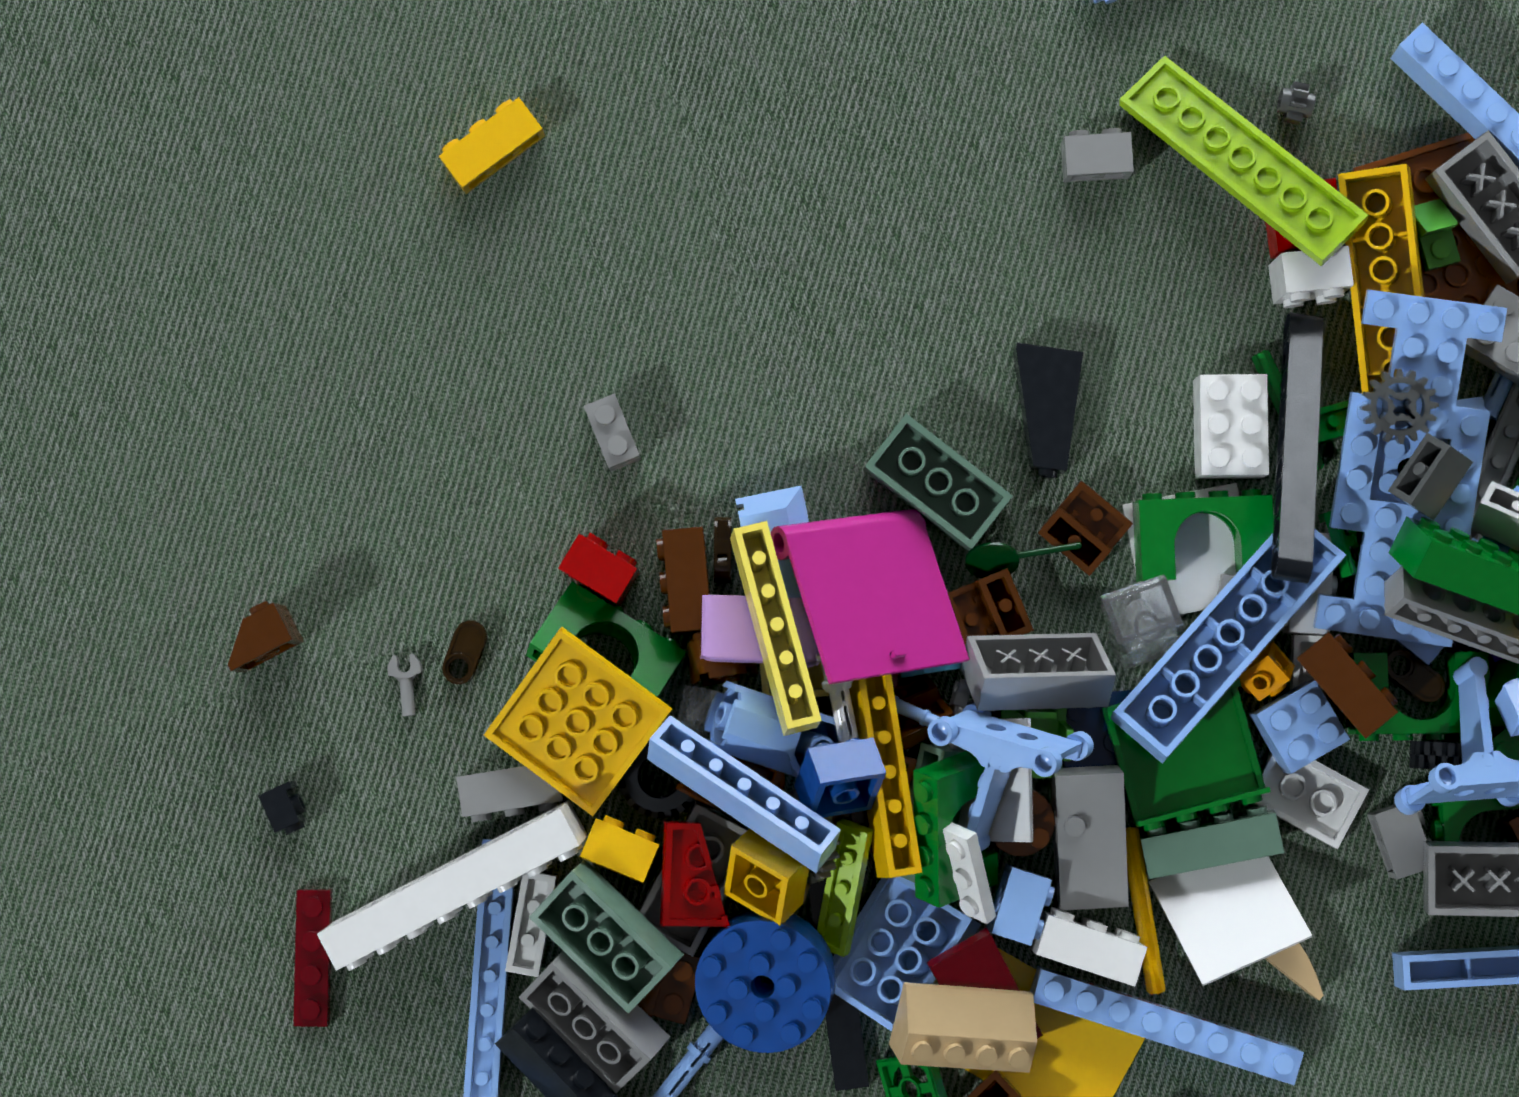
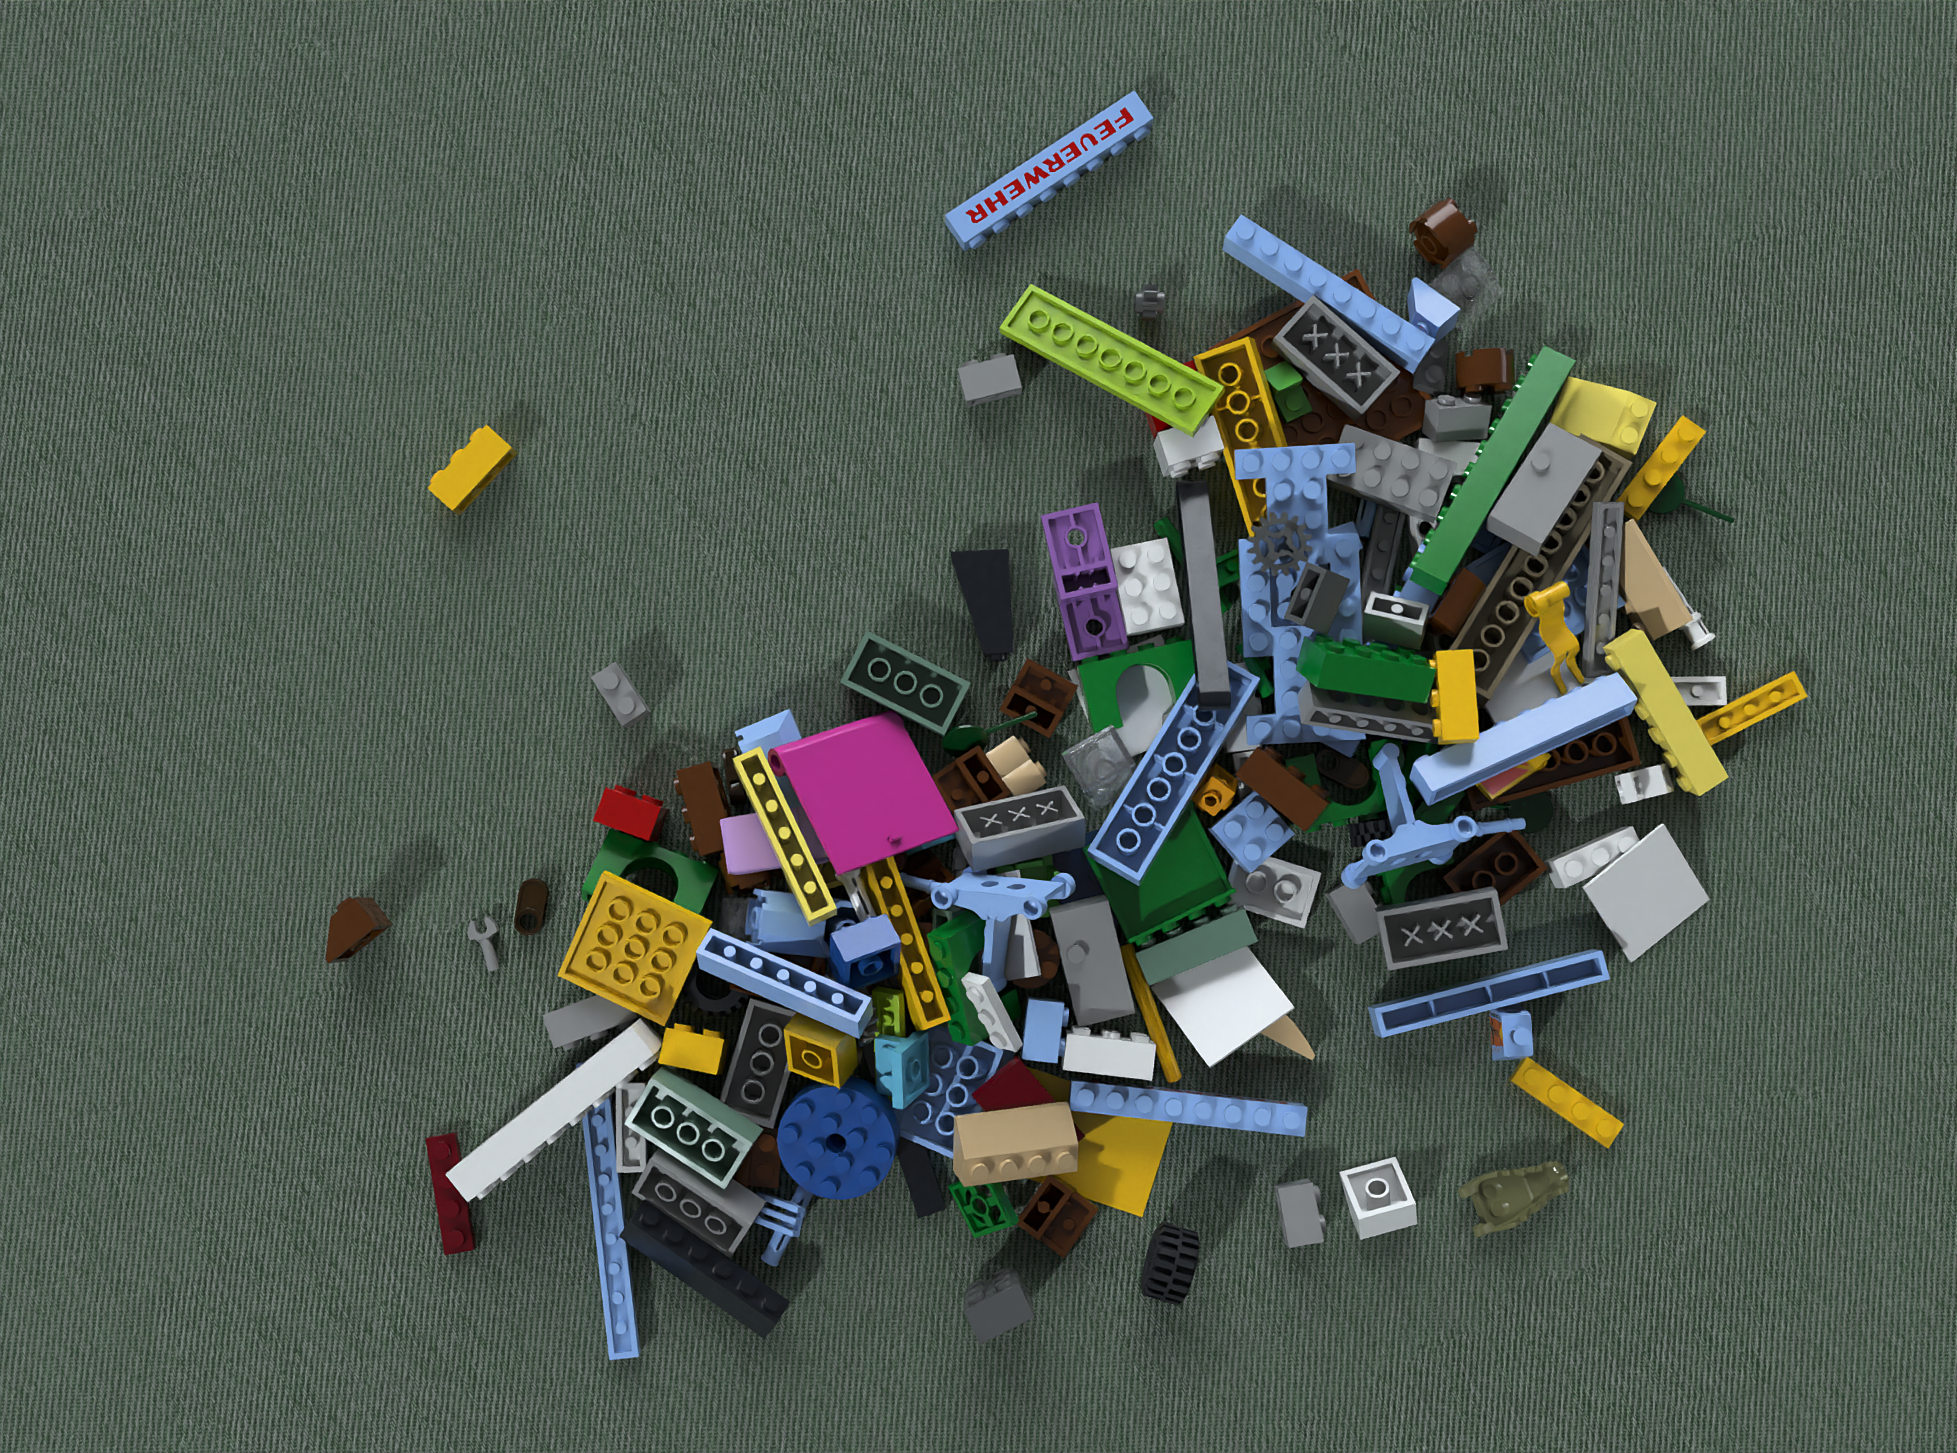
camera: 15 degrees left, 0 degrees up
black brick [258,781,306,835] -> none
red wing [660,821,729,927] -> none
none -> light blue tile [754,1192,805,1237]
none -> medium azure bracket [875,1030,930,1109]
none -> tan brick [985,735,1047,797]
none -> medium lavender bracket [1041,502,1129,662]

